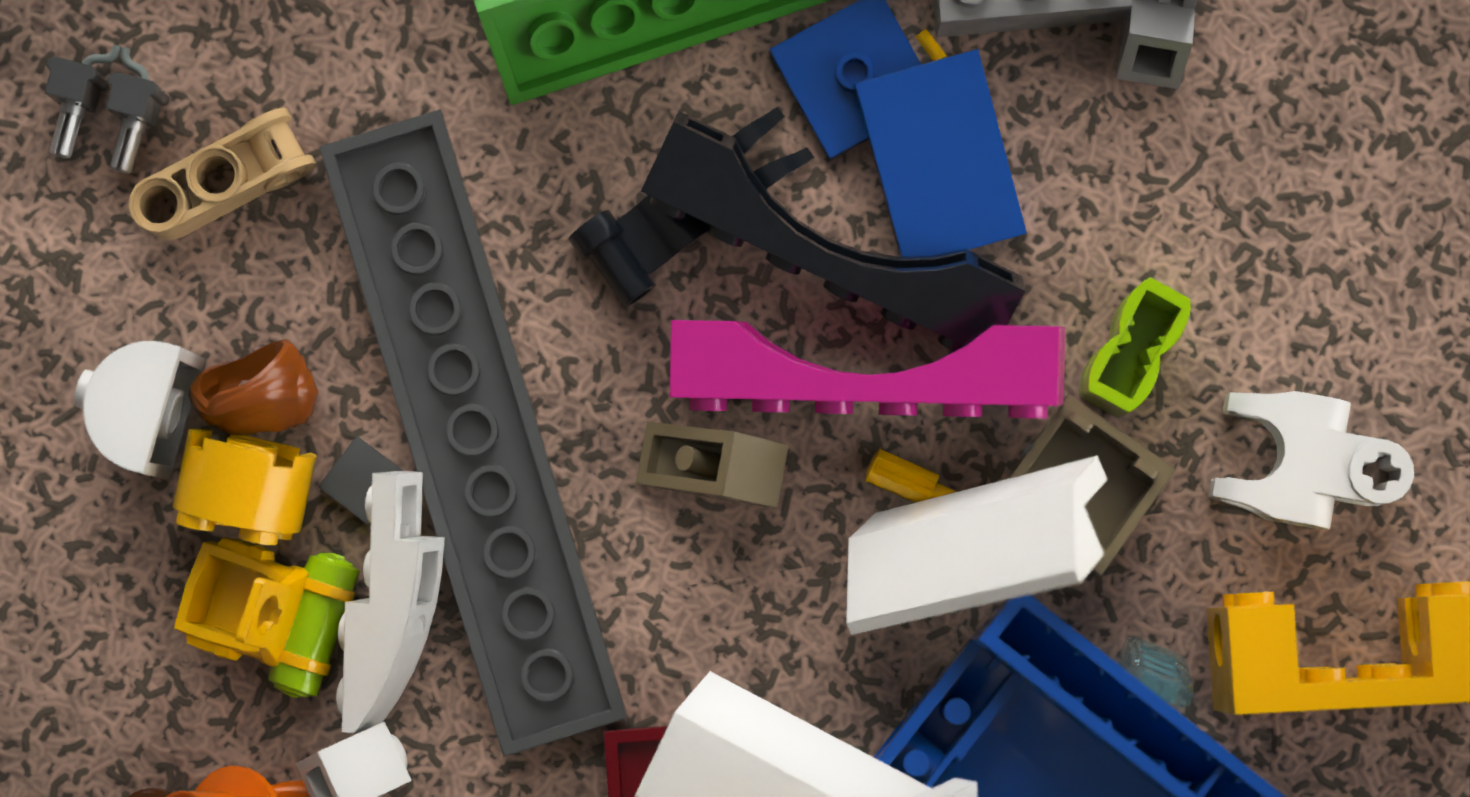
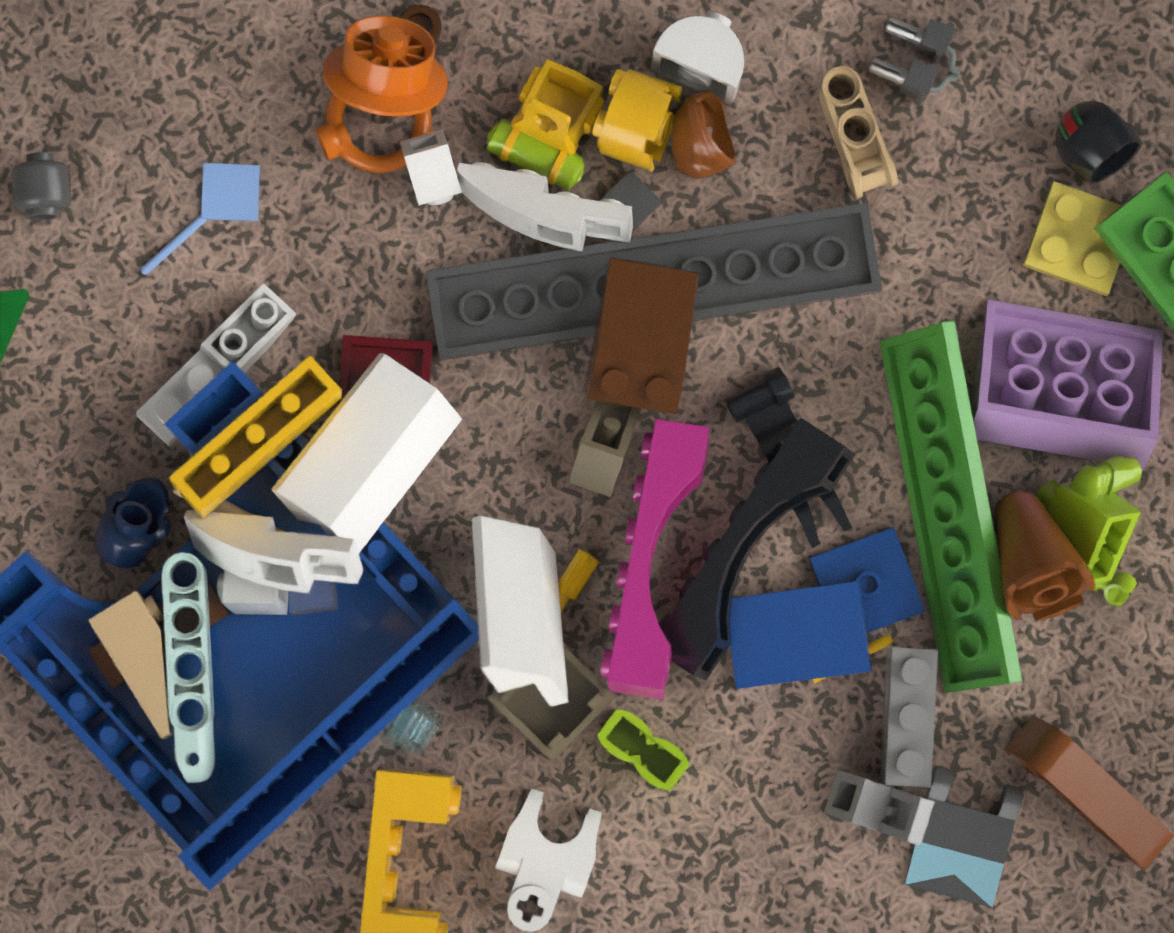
camera: 90 degrees right, 0 degrees up
none -> reddish brown slope [584,256,699,414]

